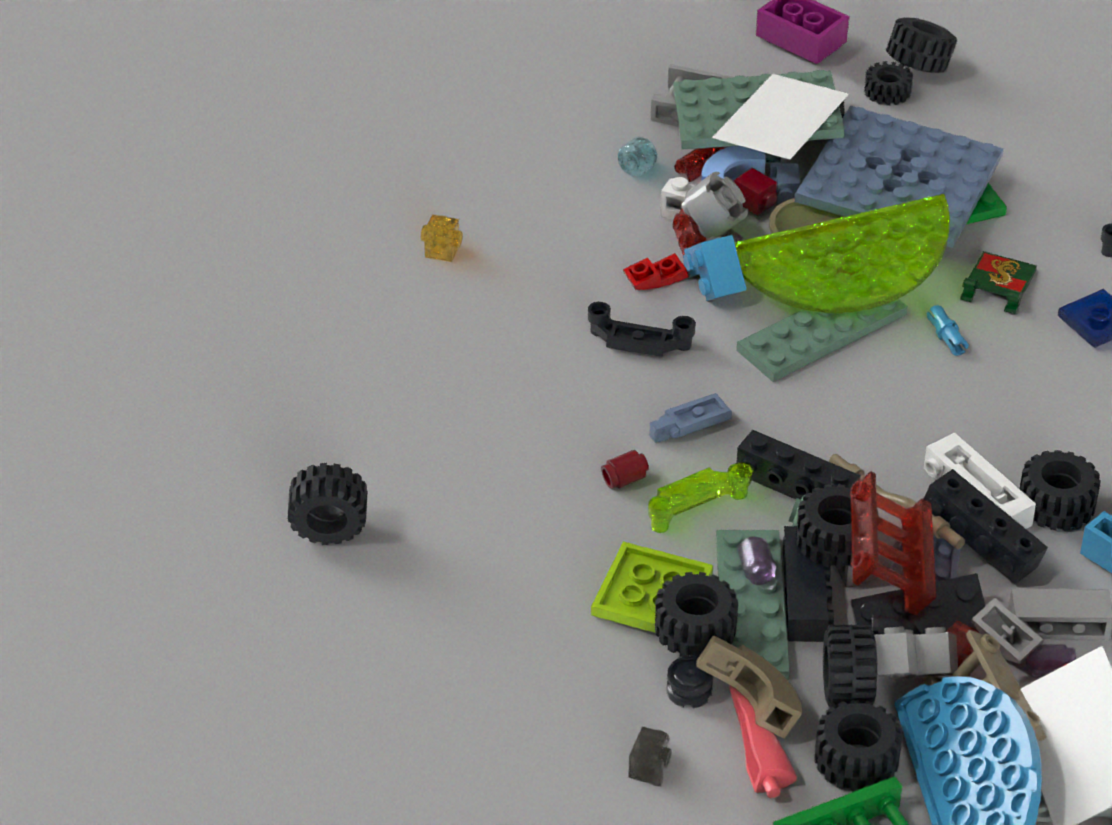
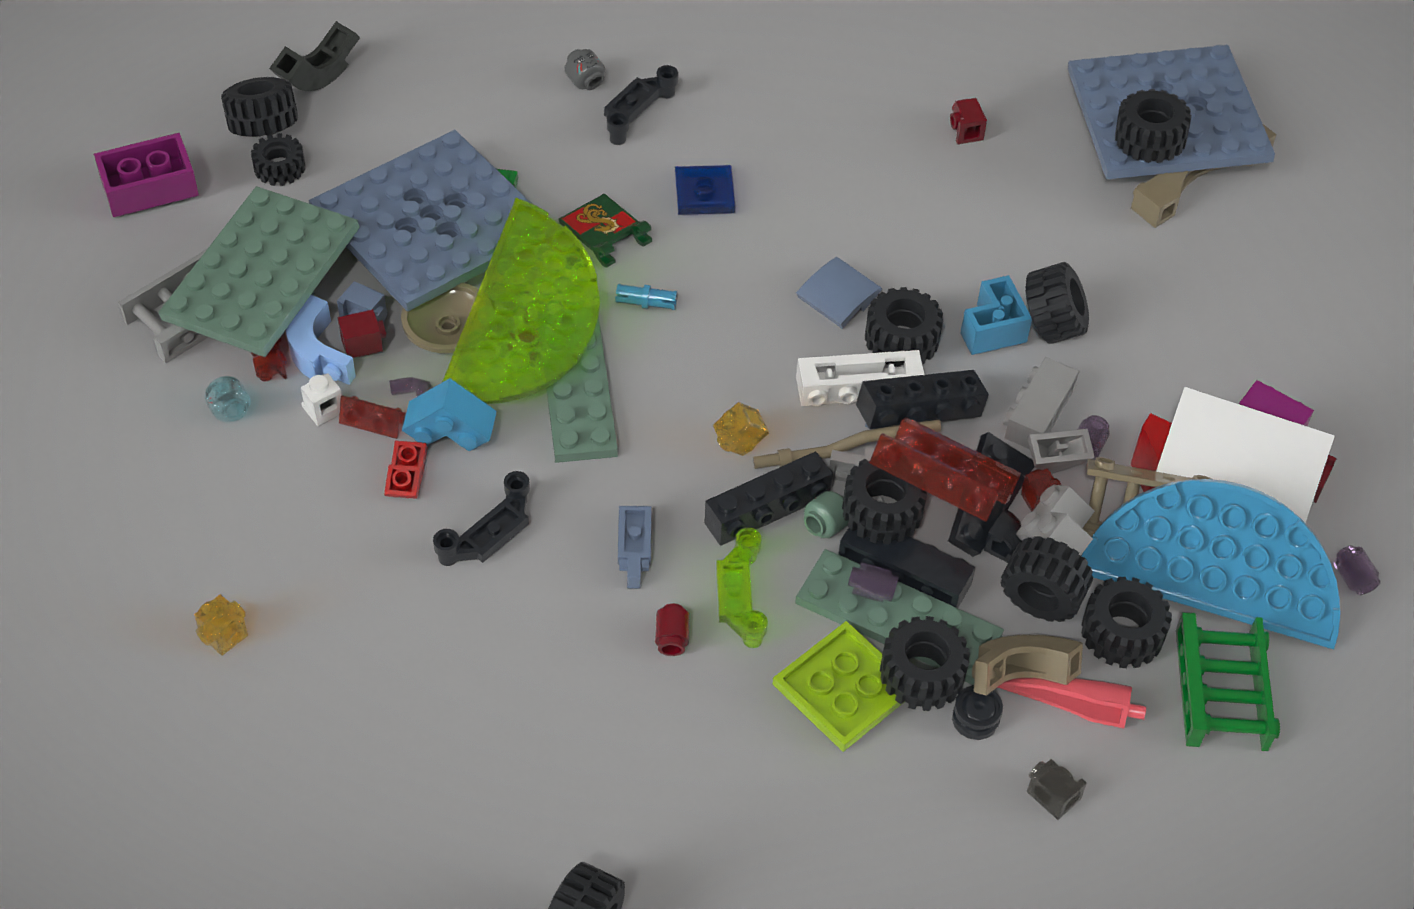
camera: 65 degrees left, 10 degrees up
light grey brick [682,172,748,238] -> none
white sticker [712,74,849,160] -> none
none -> pearl dark grey arch [269,21,360,91]
none -> clear yellow brick [713,402,769,456]
none -> sand blue slope [796,257,882,329]

